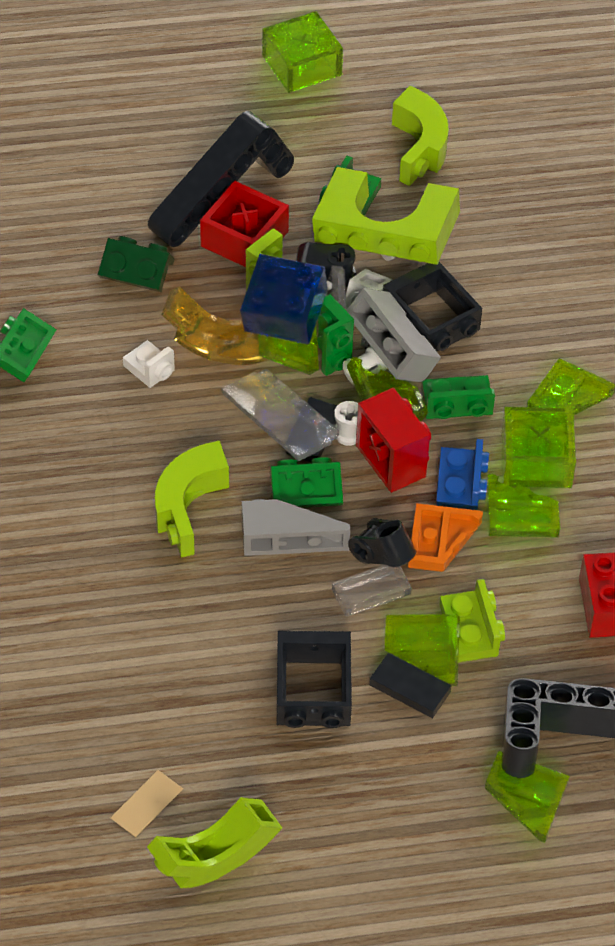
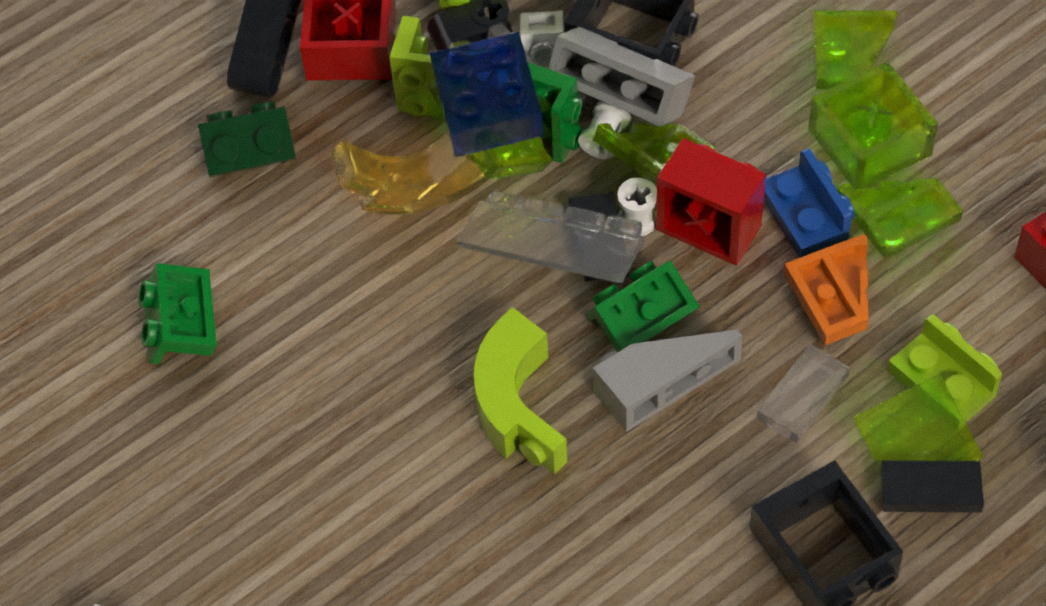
camera: 25 degrees left, 5 degrees up
white bracket [123,340,175,388] -> none
black piece [348,518,417,567] -> none
green bracket [421,375,495,419] -> none

